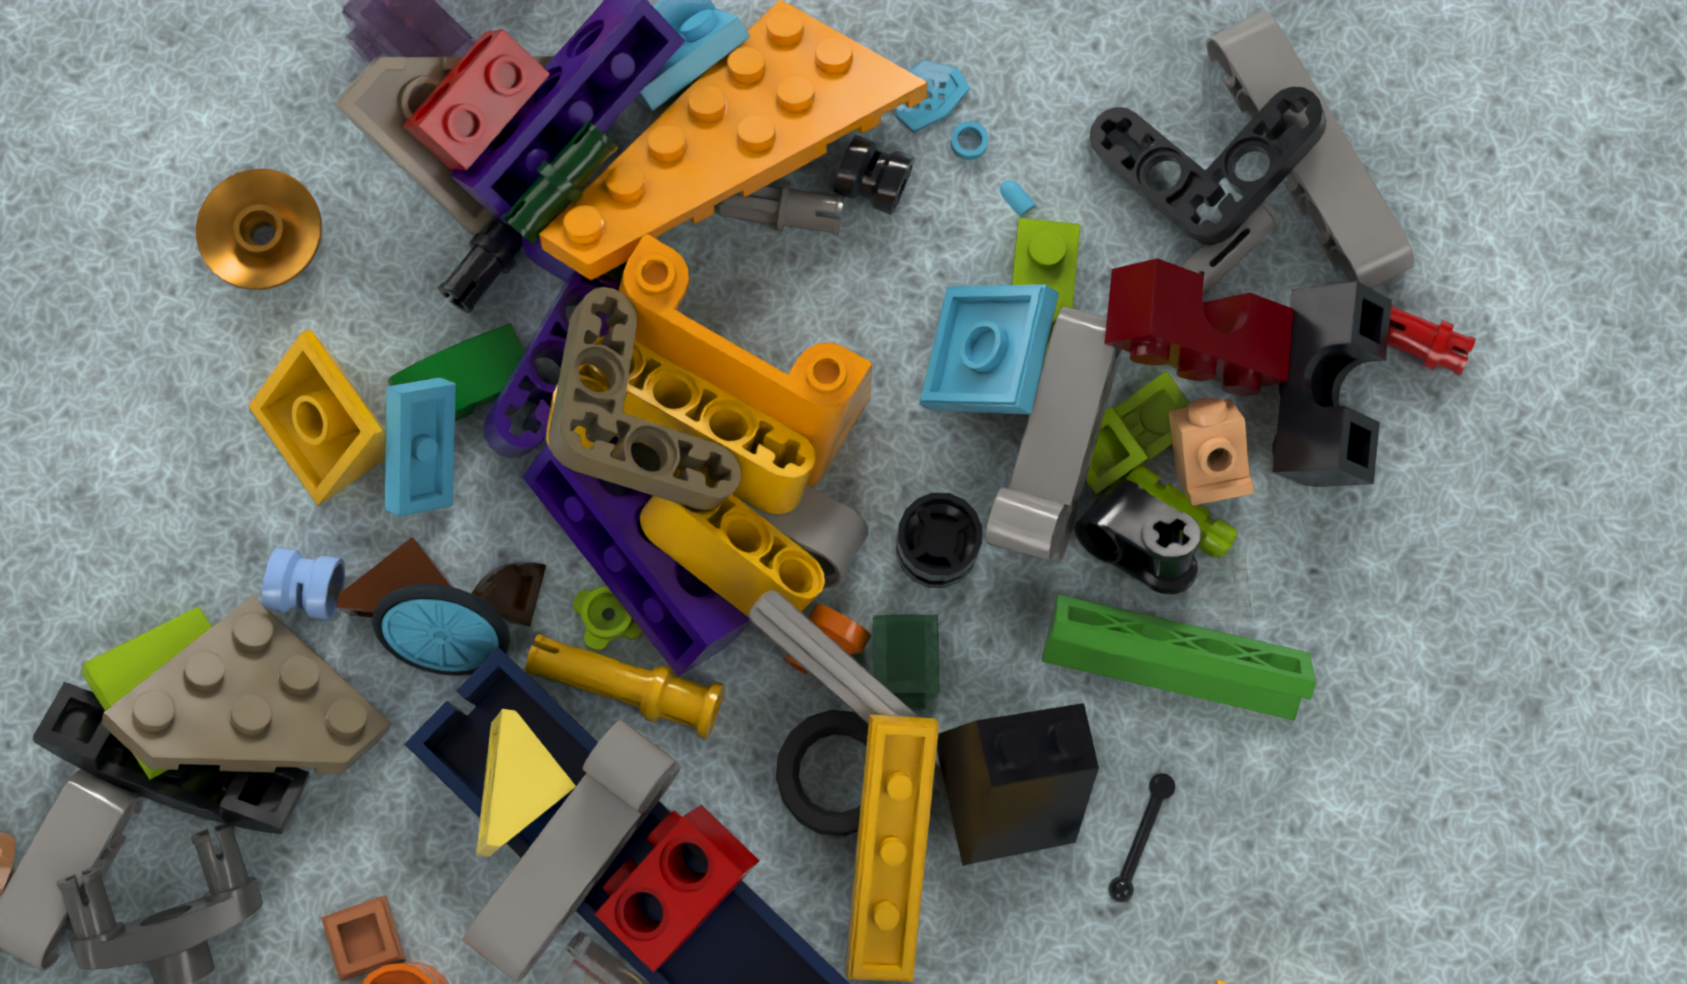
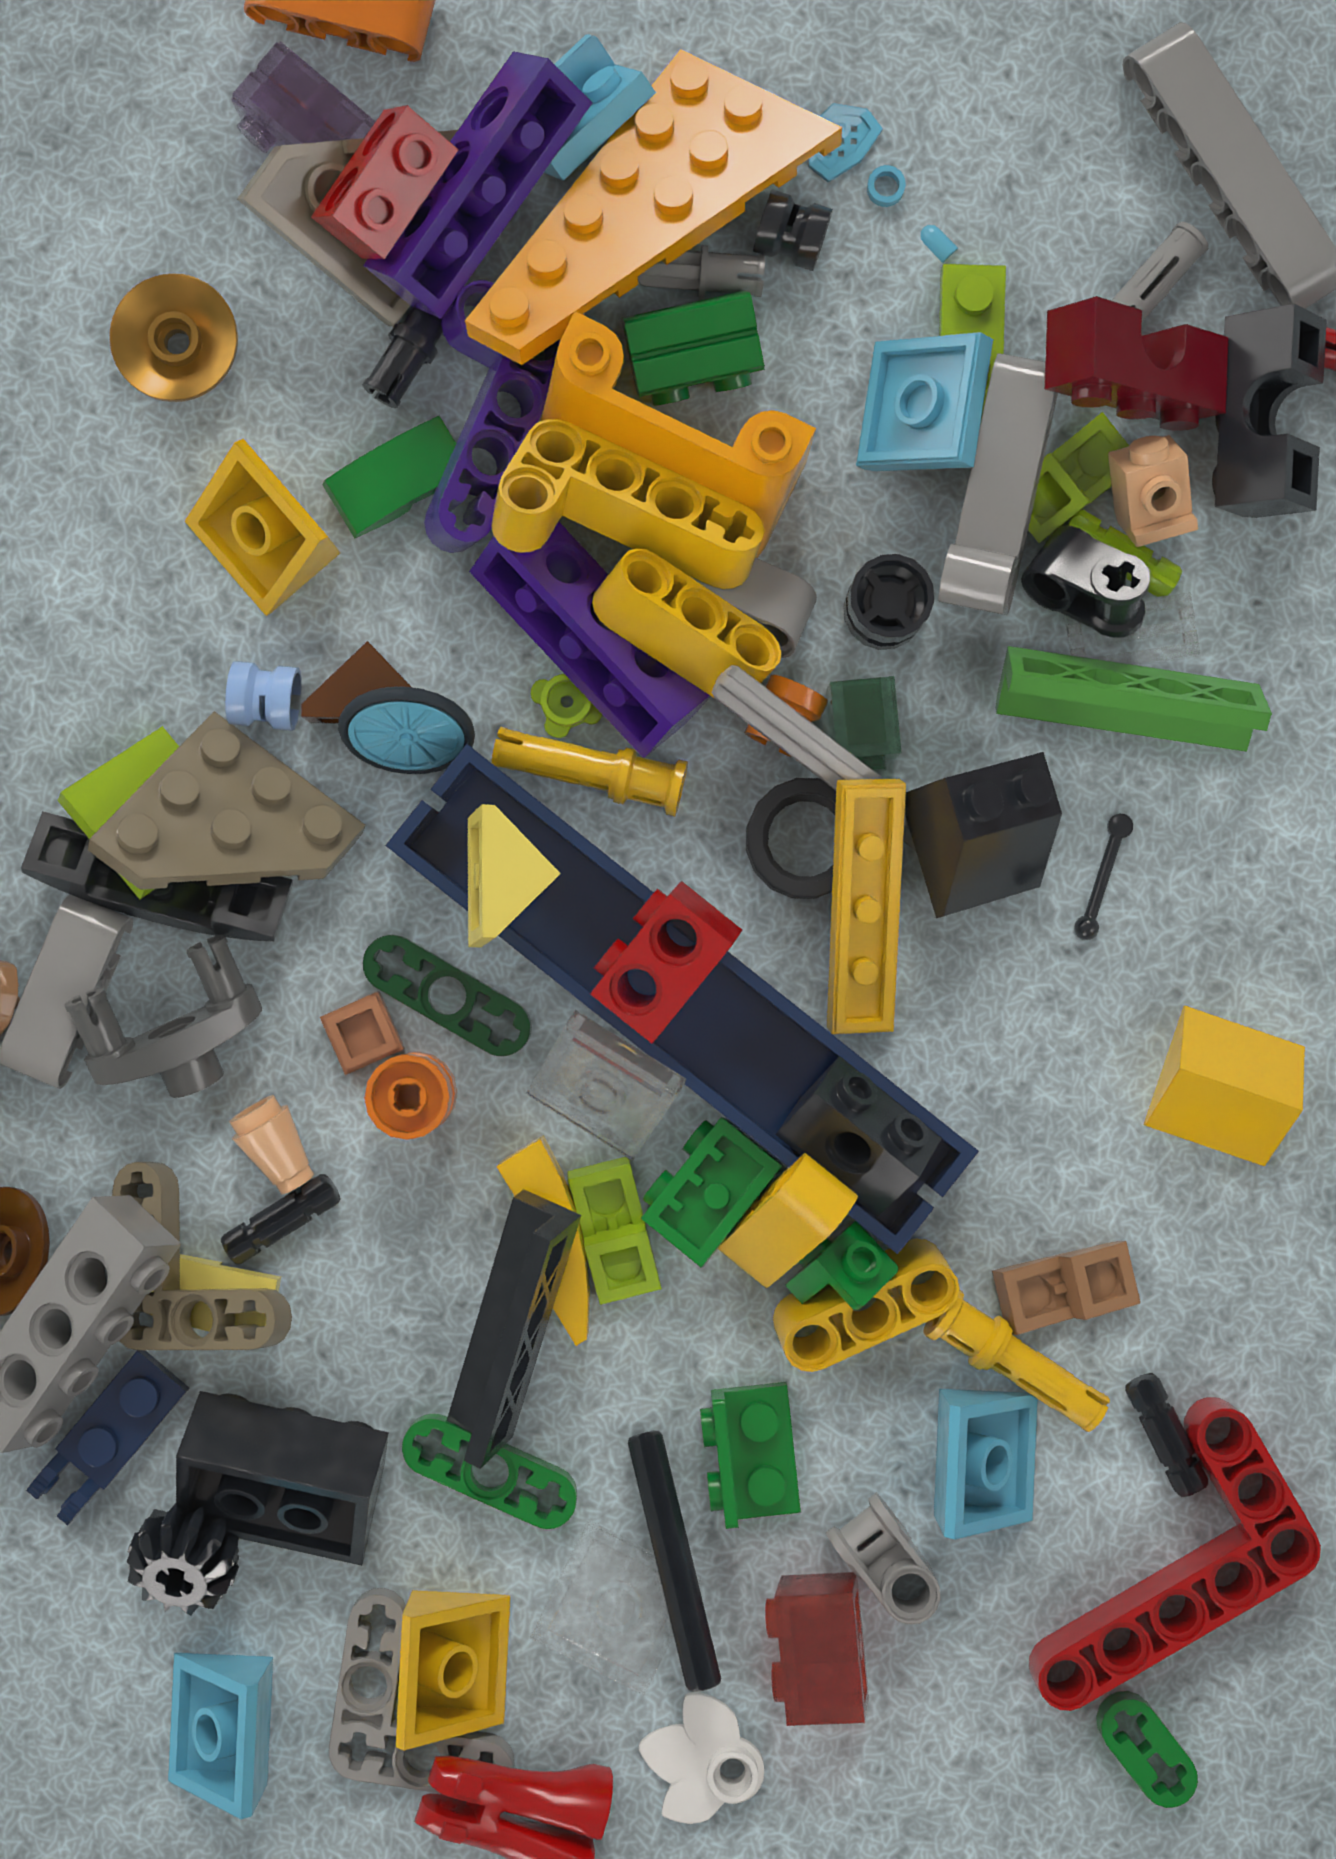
camera: 10 degrees left, 10 degrees up
medium azure plate [385,377,456,517] -> none
light grey beam [462,719,681,983] -> none
dark brown tile [471,562,546,627] -> none
dark green pin [501,120,618,245] -> none
dark tan beam [549,287,741,510] -> none
black beam [1089,86,1327,245] -> none
none -> dark green beam [363,935,532,1057]
none -> green brick [621,291,765,406]

